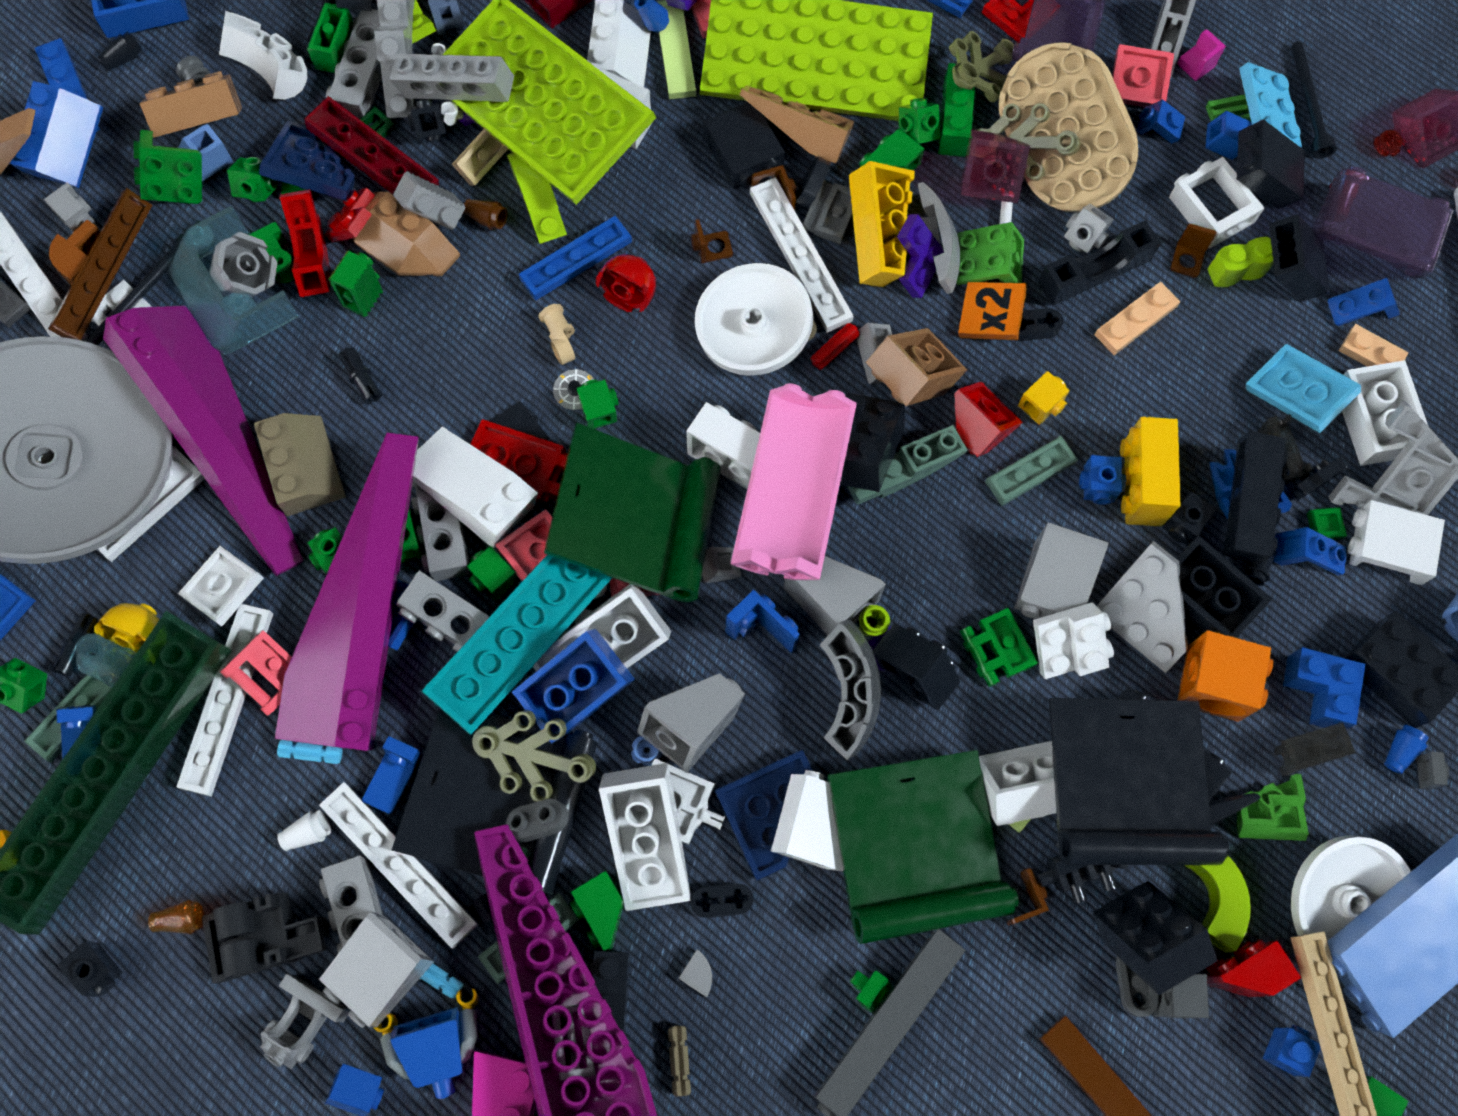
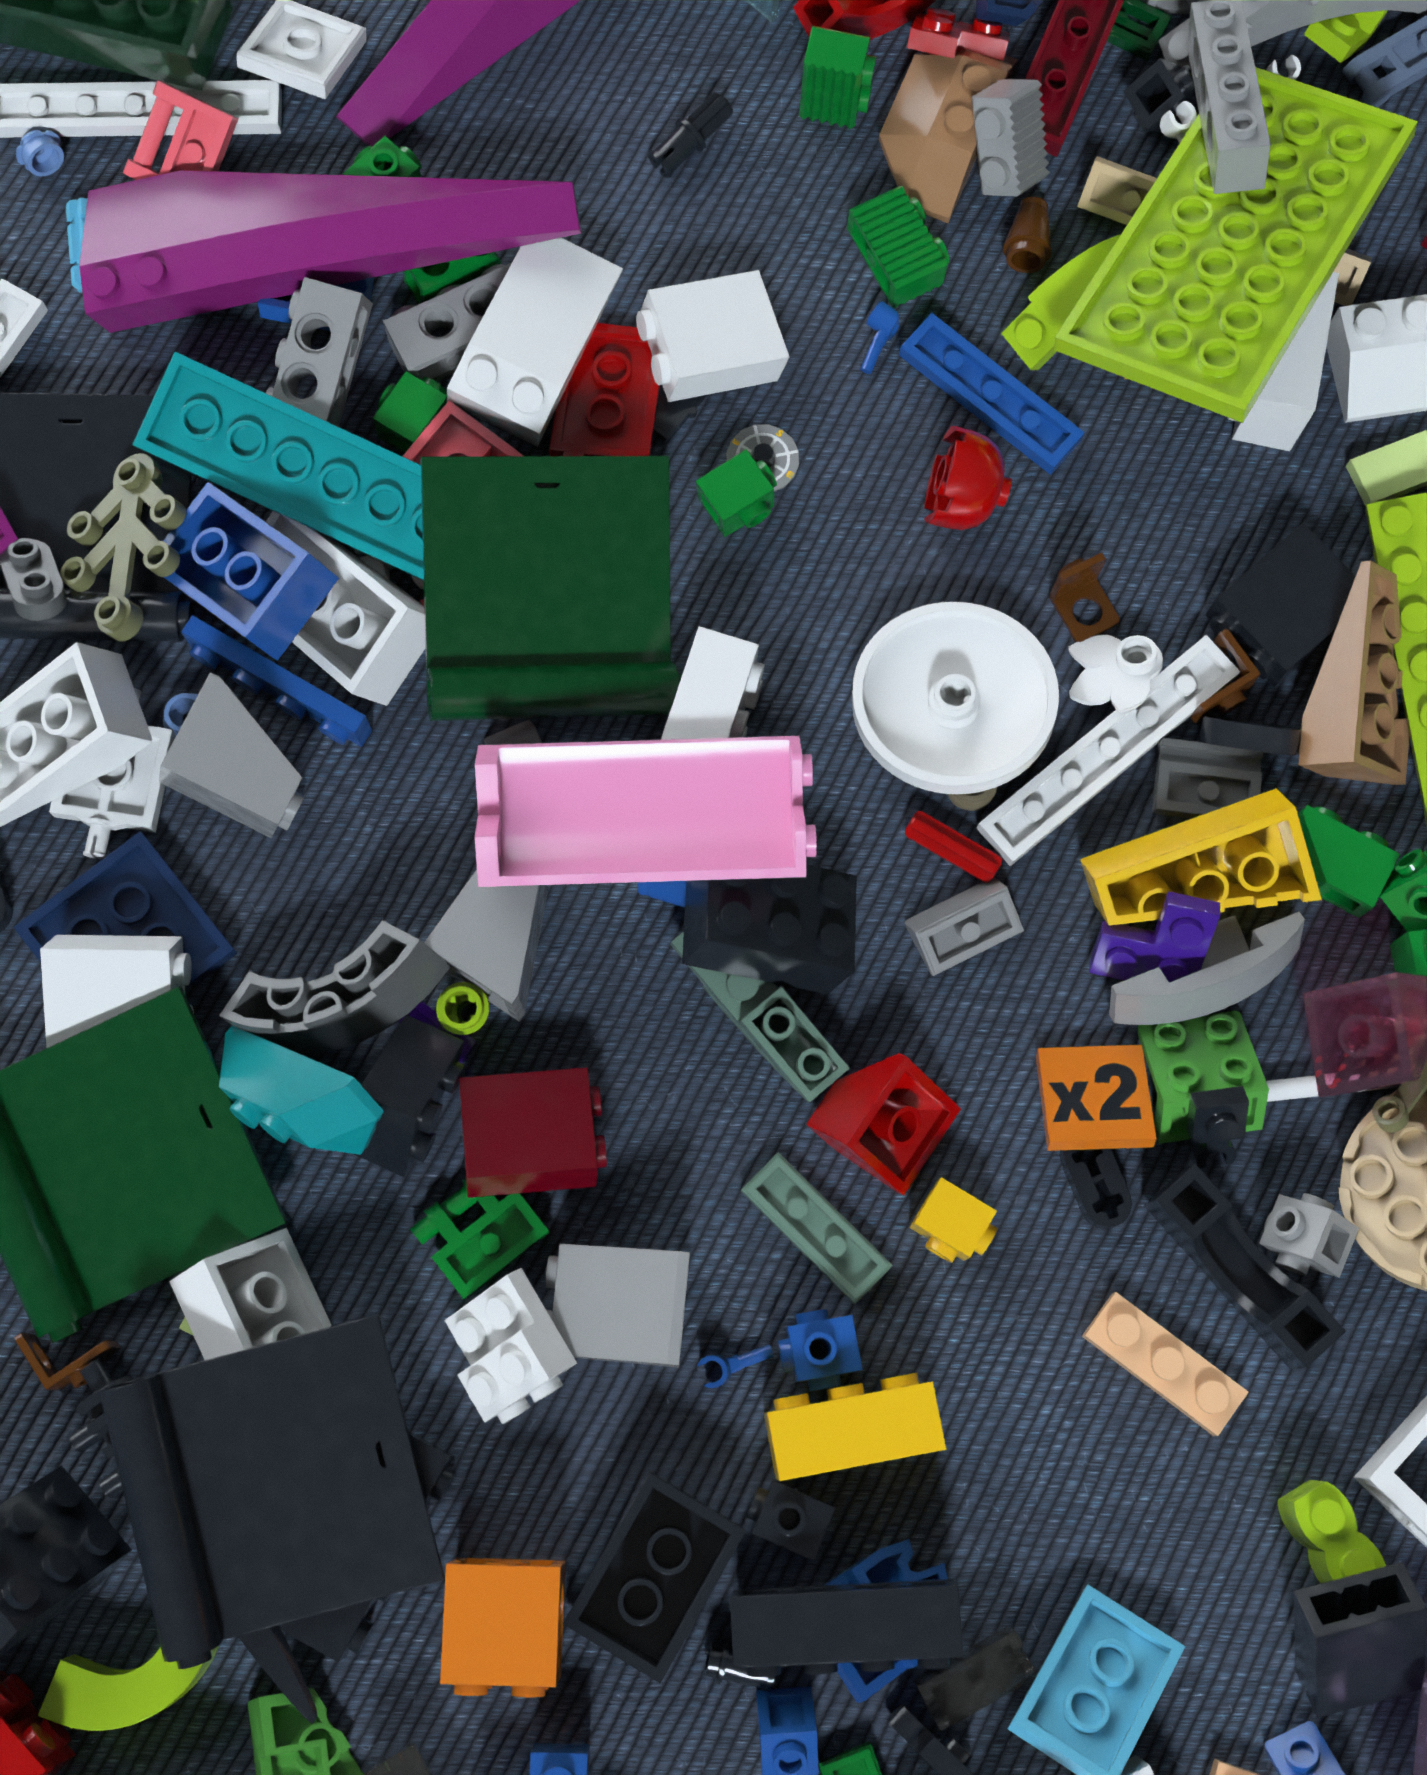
camera: 75 degrees right, 5 degrees up
dark tan slope [254,413,346,516] -> none
blue bracket [362,736,421,814] -> none
tan connector [538,304,575,365] -> none
blue bracket [725,590,800,653] -> none
medium nougat brick [865,328,967,406] -> none
light grey plate [1097,541,1188,673] -> none
reddish brown bracket [1170,224,1216,278] -> none
none -> medium blue plate [16,130,64,176]
none -> blue plate [181,615,372,747]
none -> teal wedge [219,1026,384,1155]
none -> dark red brick [459,1067,607,1198]
none -> white brick [636,270,789,402]
none -> blue hand [697,1344,774,1388]
none -> green brick [847,185,949,308]
none -> blue hand [860,302,899,374]
none -> white plate [1069,635,1163,713]
none -> black plate [1187,1086,1249,1168]

